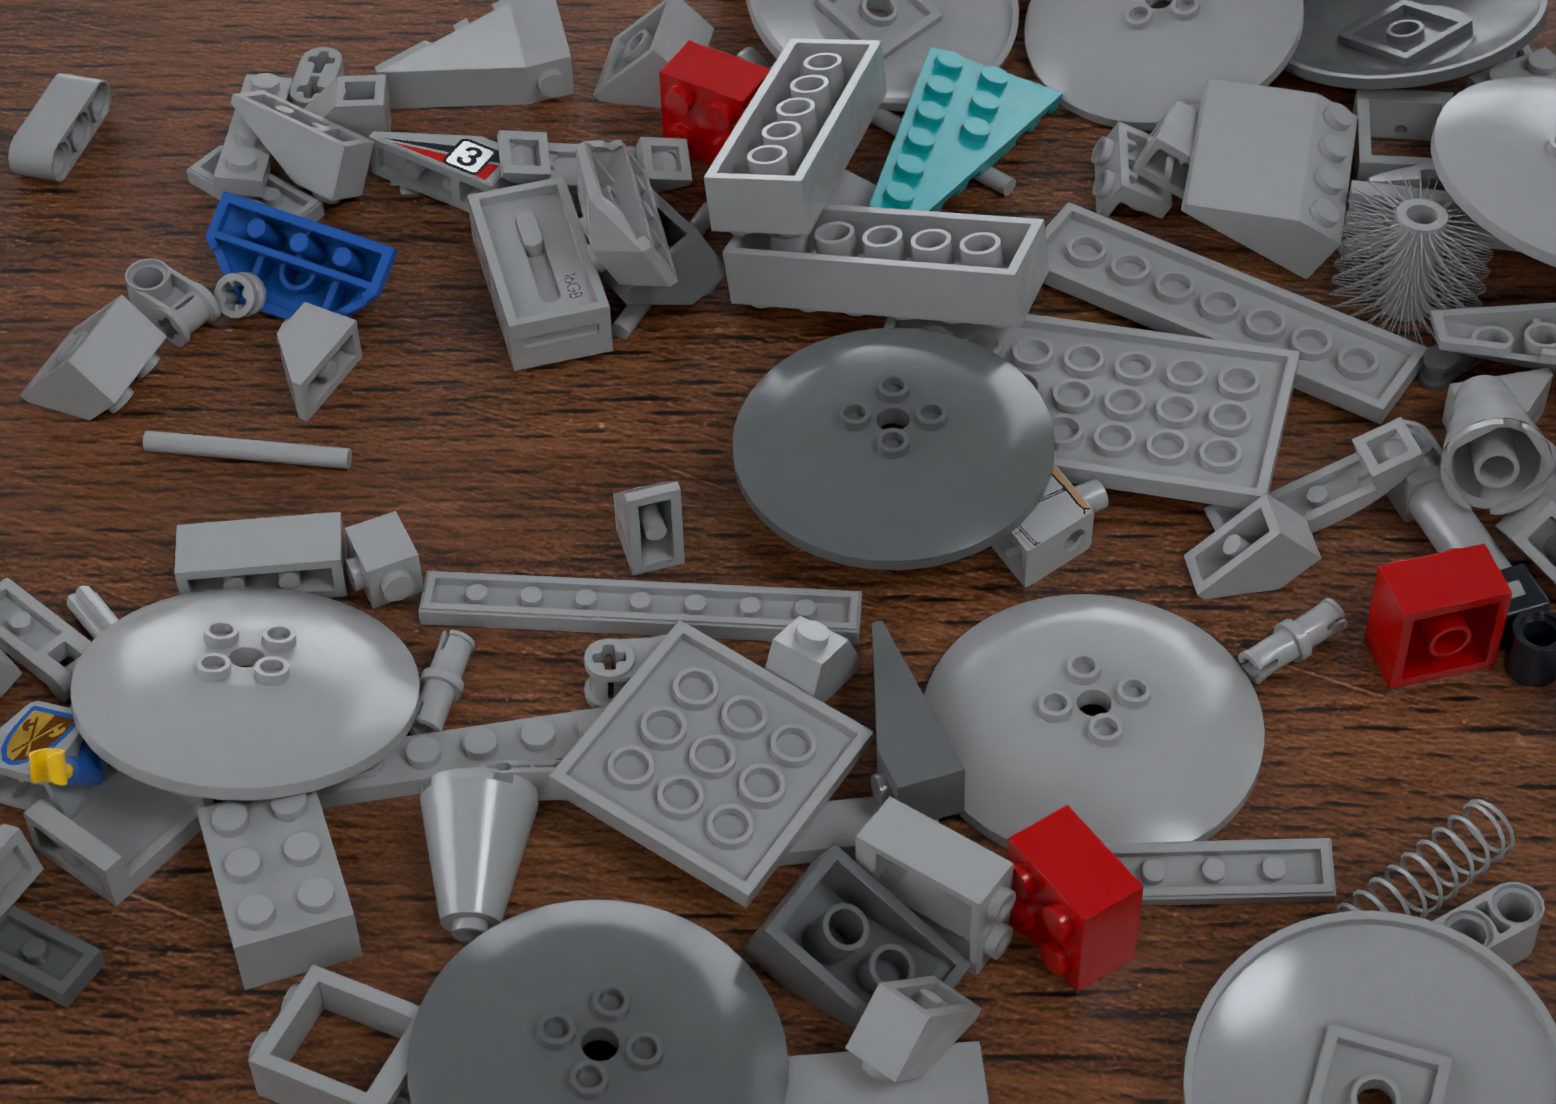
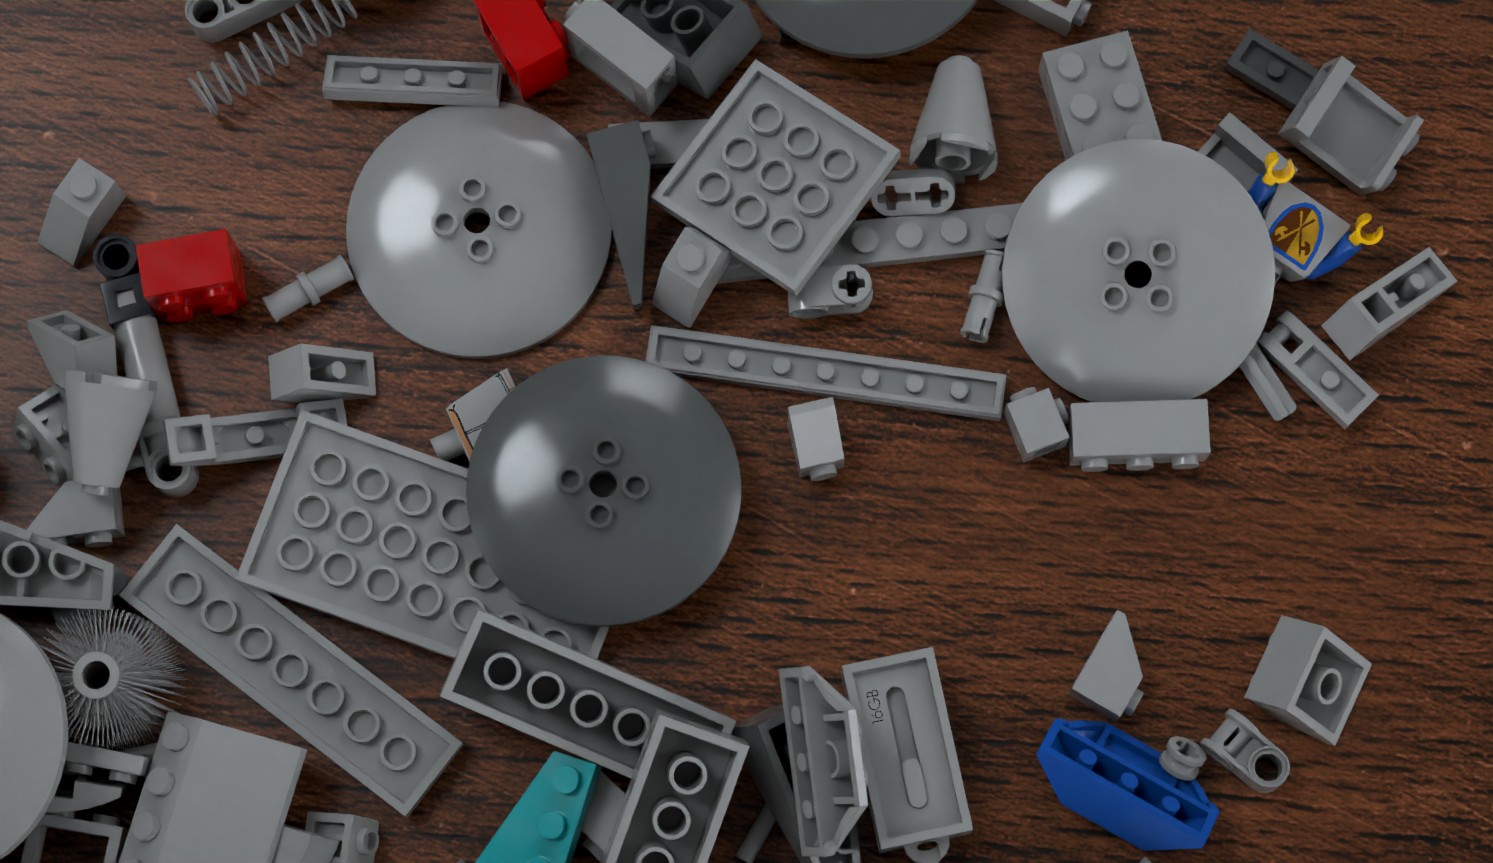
camera: 175 degrees left, 30 degrees up
light grey bar [143,431,352,469] -> none

